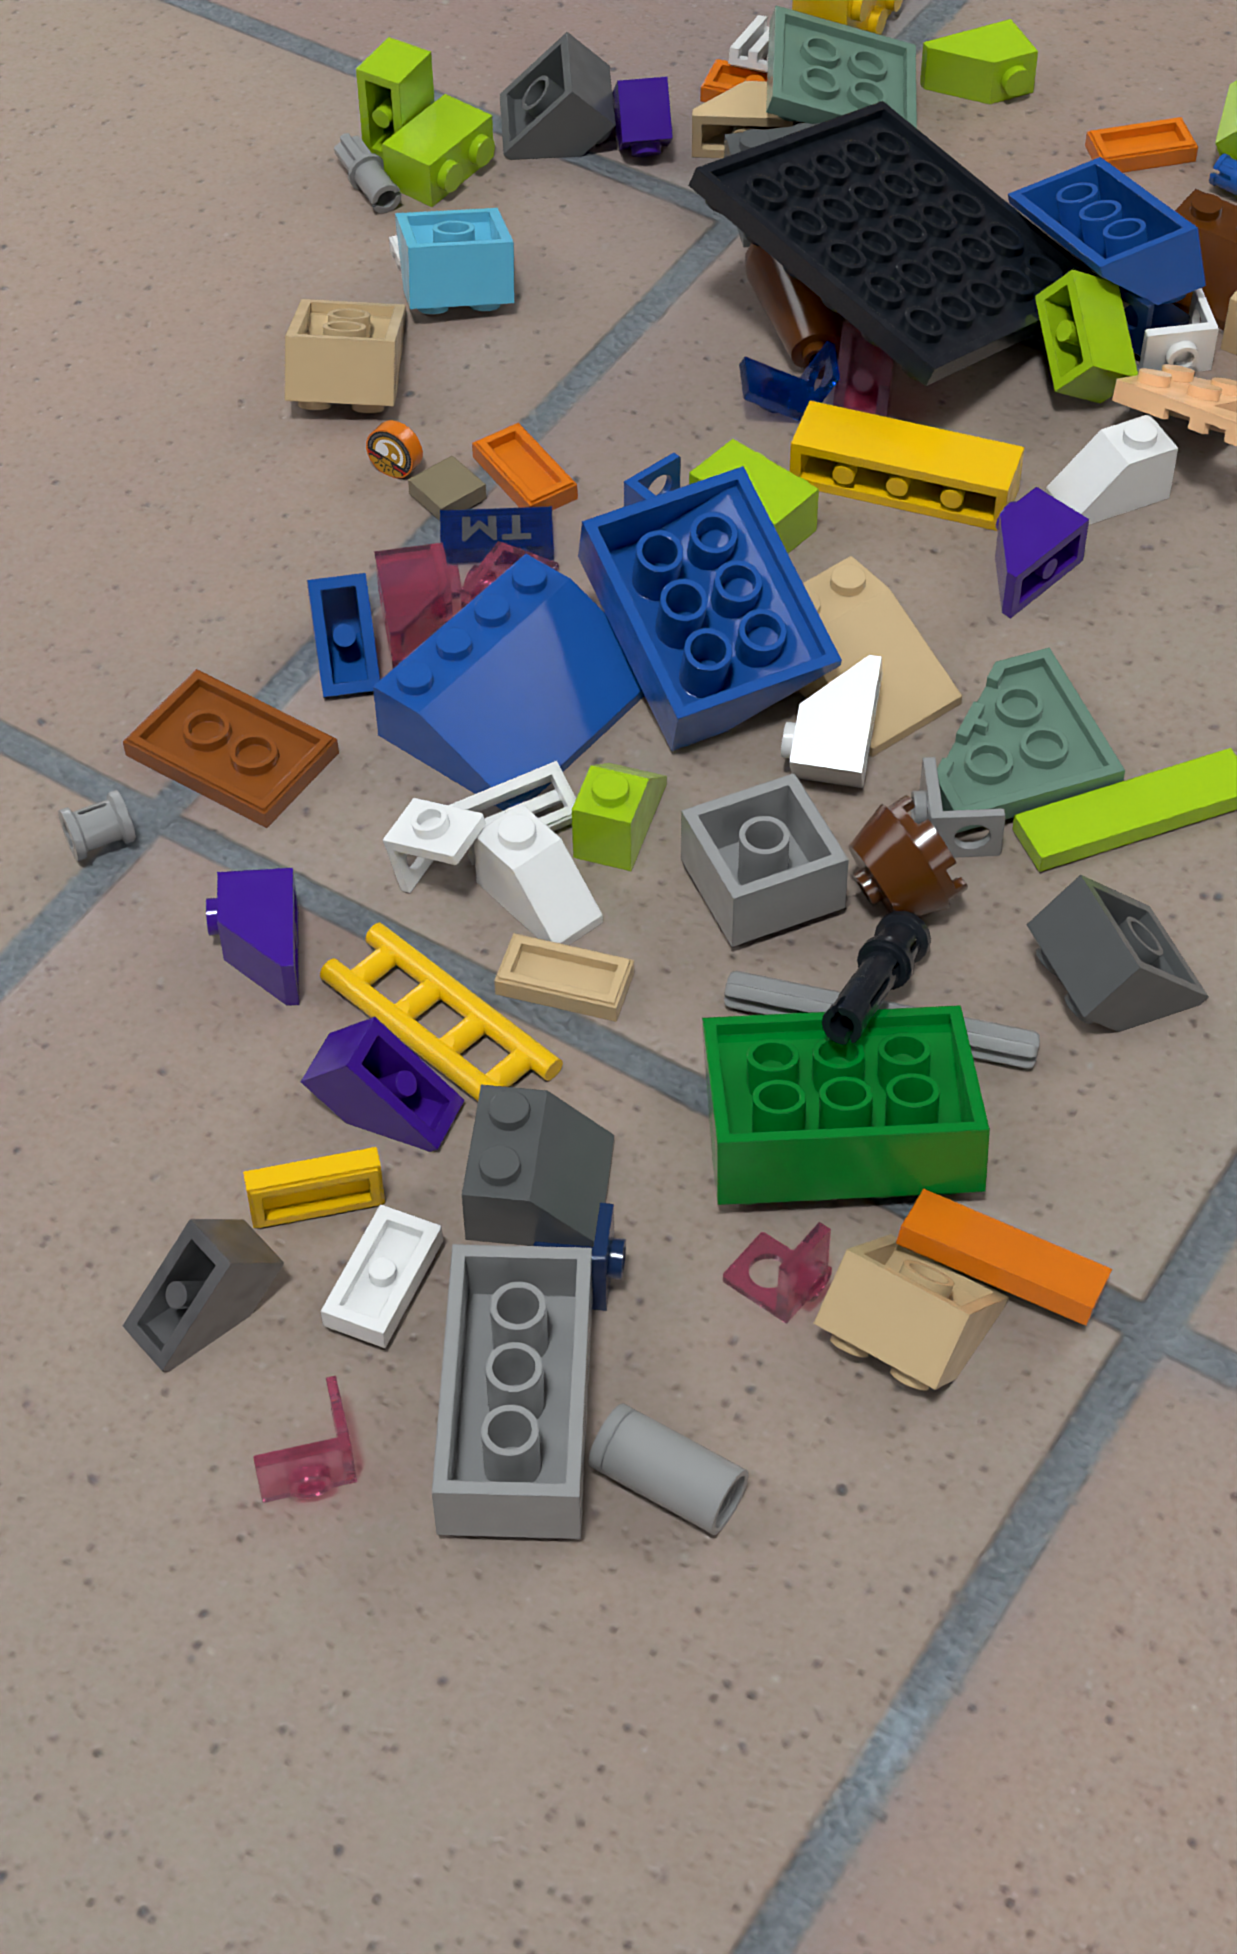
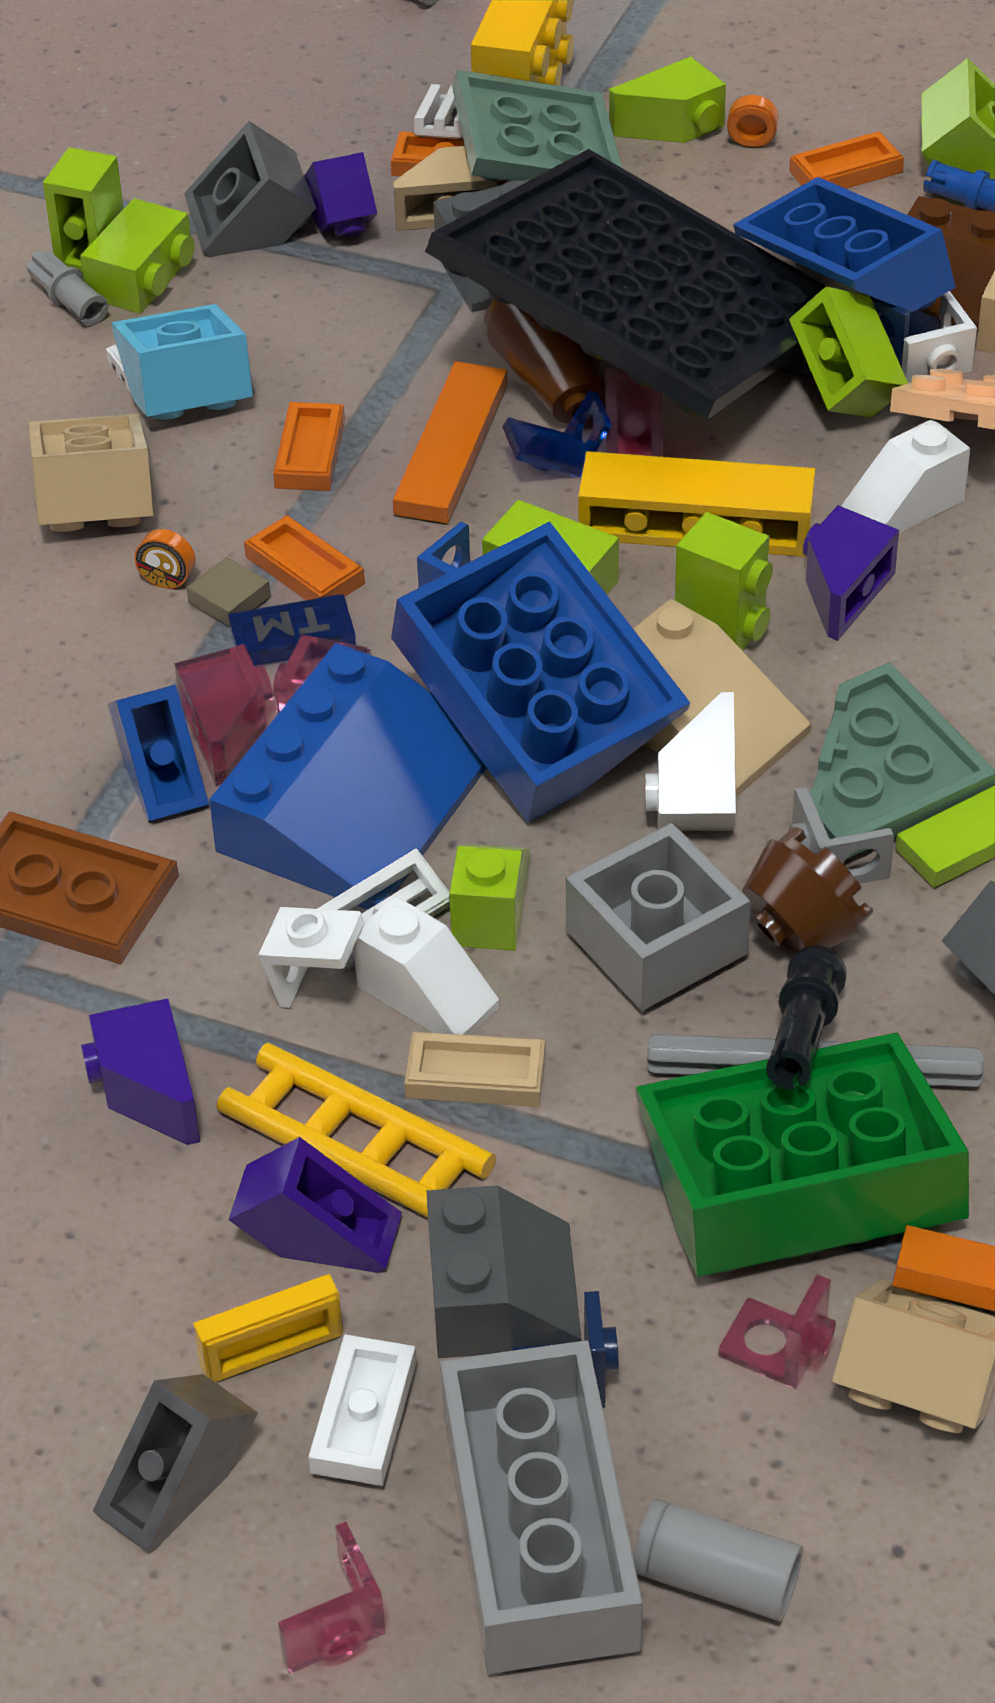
camera: 10 degrees left, 5 degrees down
none -> orange tile [273,402,345,491]
none -> orange tile [393,361,508,524]
none -> lime brick [675,512,773,651]
none -> orange tile [727,95,779,147]

